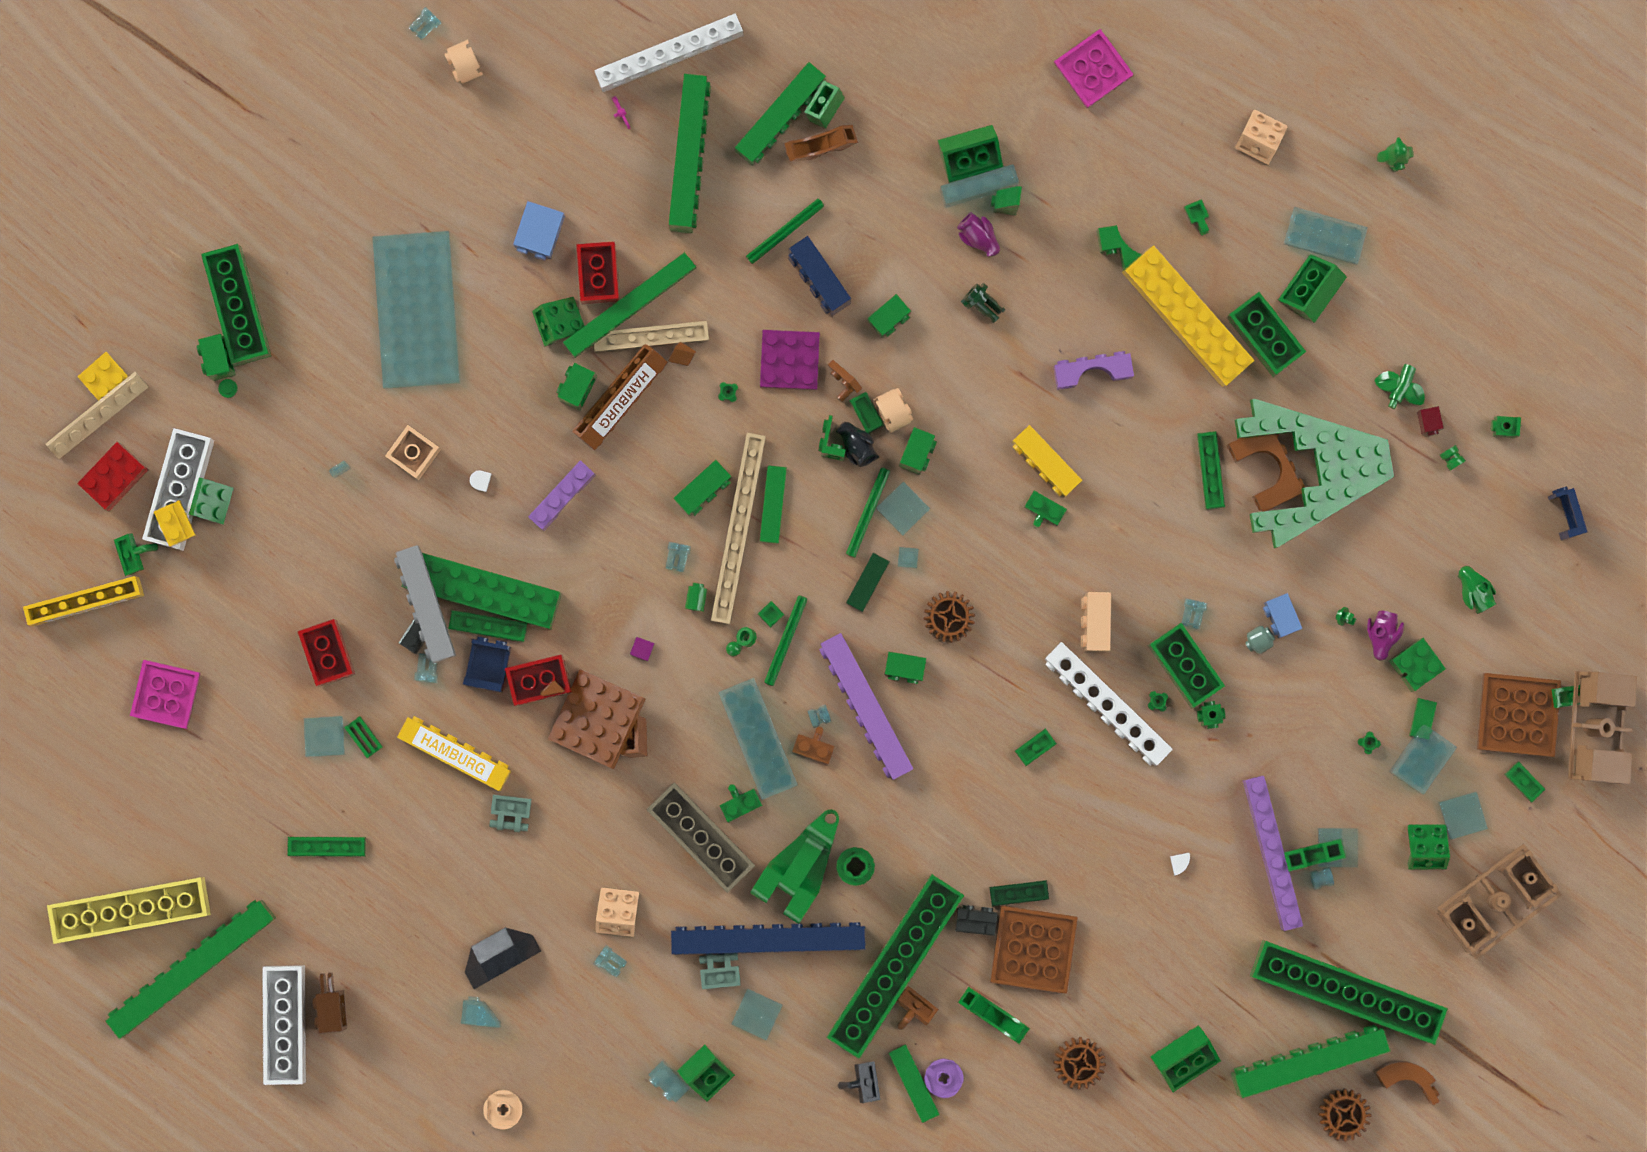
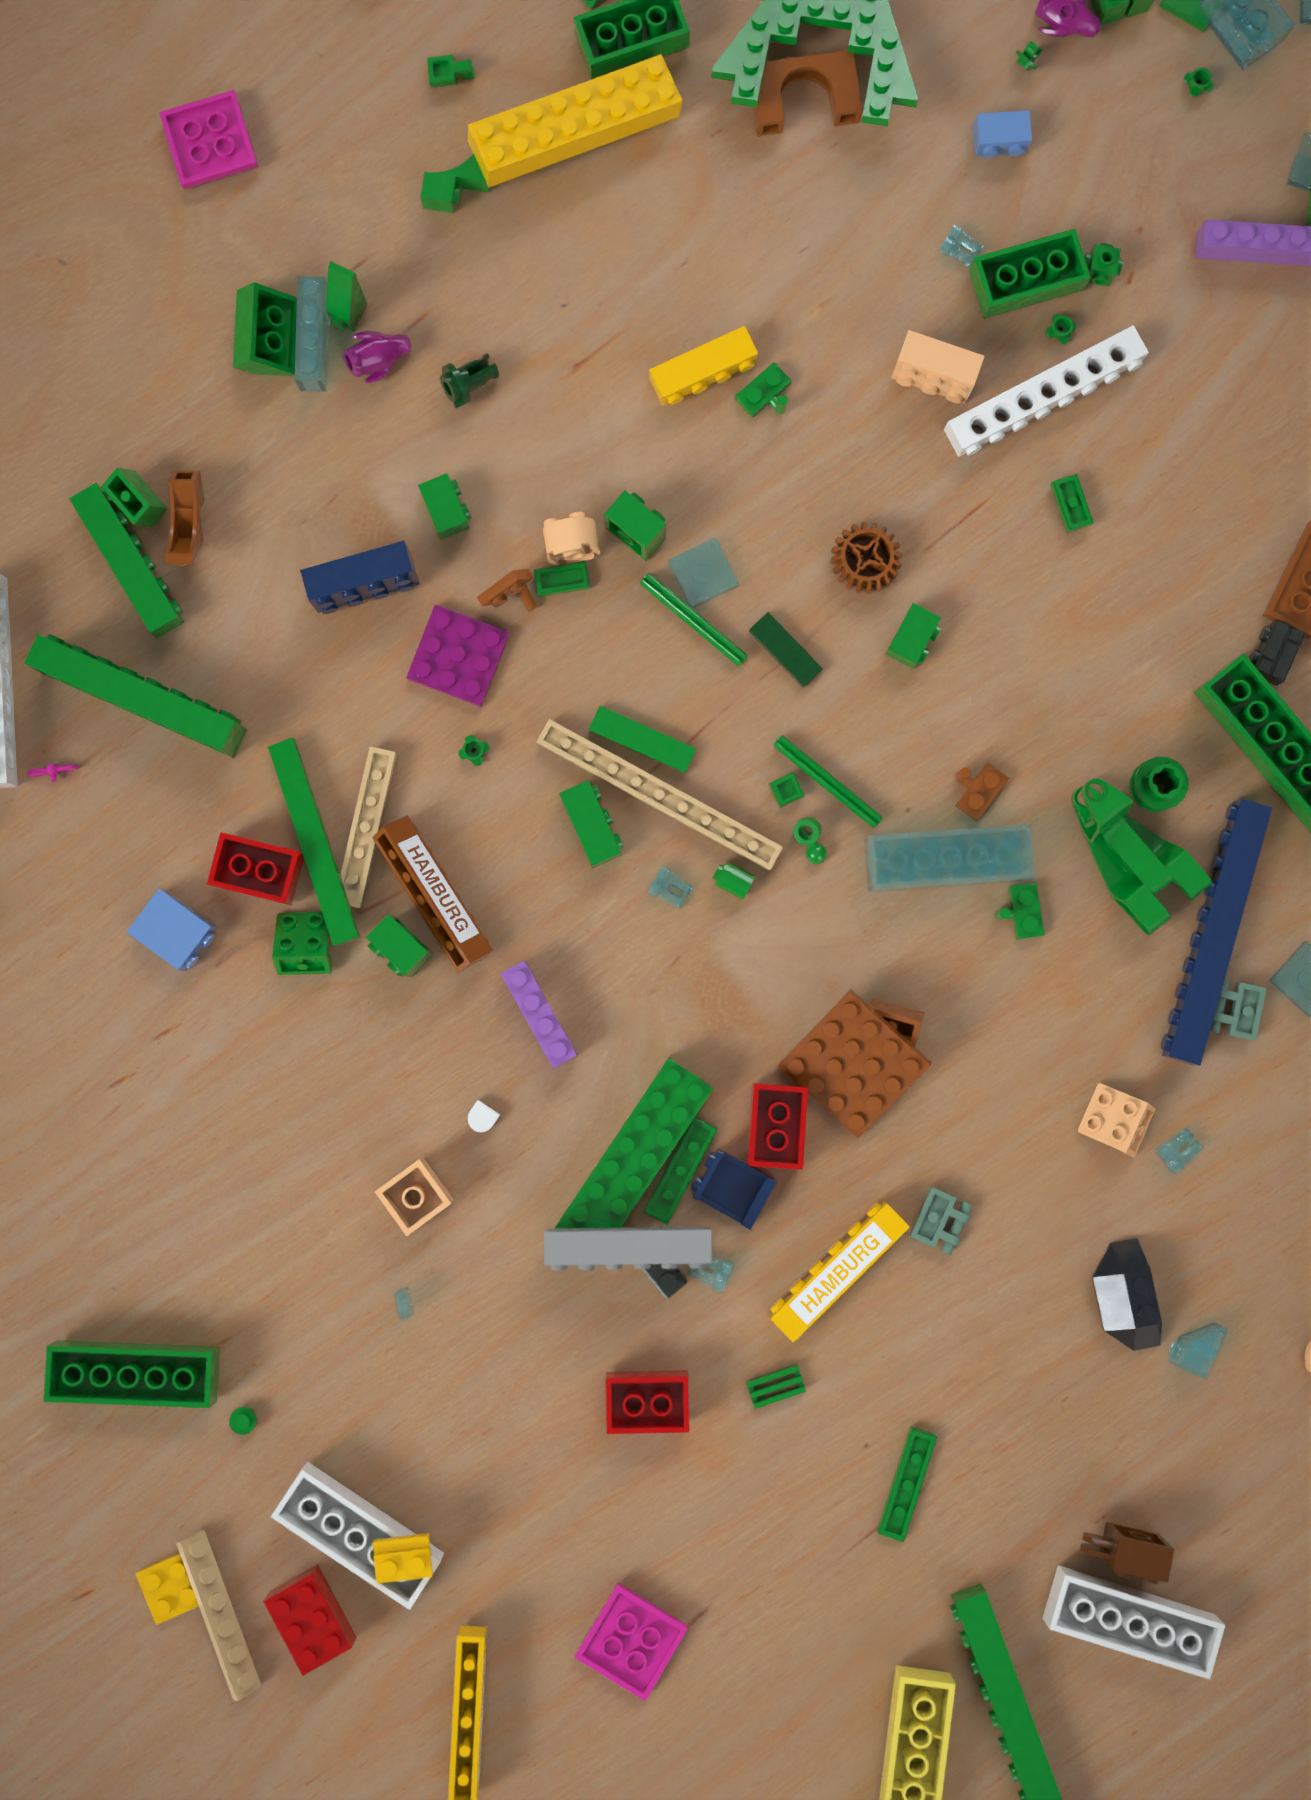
camera: 70 degrees left, 0 degrees up
green plate [114,533,158,576] -> none
green plate [189,477,234,525] -> none
green brick [196,334,236,381] -> none
clear light blue tile [304,716,345,757] -> none
clear light blue plate [373,231,460,389] -> none
dark orange slope [540,681,565,697] -> none
magenta tile [630,637,655,661] -> none
dark tan brick [646,783,755,893] -> none
dark orange slope [668,342,696,366] -> none
green axle [746,198,824,264] -> none
clear light blue wheel [807,705,831,728] -> none
green bracket [818,415,846,461] -> none
medium lavender brick [819,633,913,780] -> none
black animal [836,422,879,467] -> none
clear light blue plate [898,547,918,568] -> none
dark green tile [989,880,1049,906] -> none
medium lavender arch [1053,351,1134,390] -> none
white tile [1170,853,1190,876] -> none
green tile [1197,431,1225,510] -> none
sand green head [1245,626,1275,654] -> none

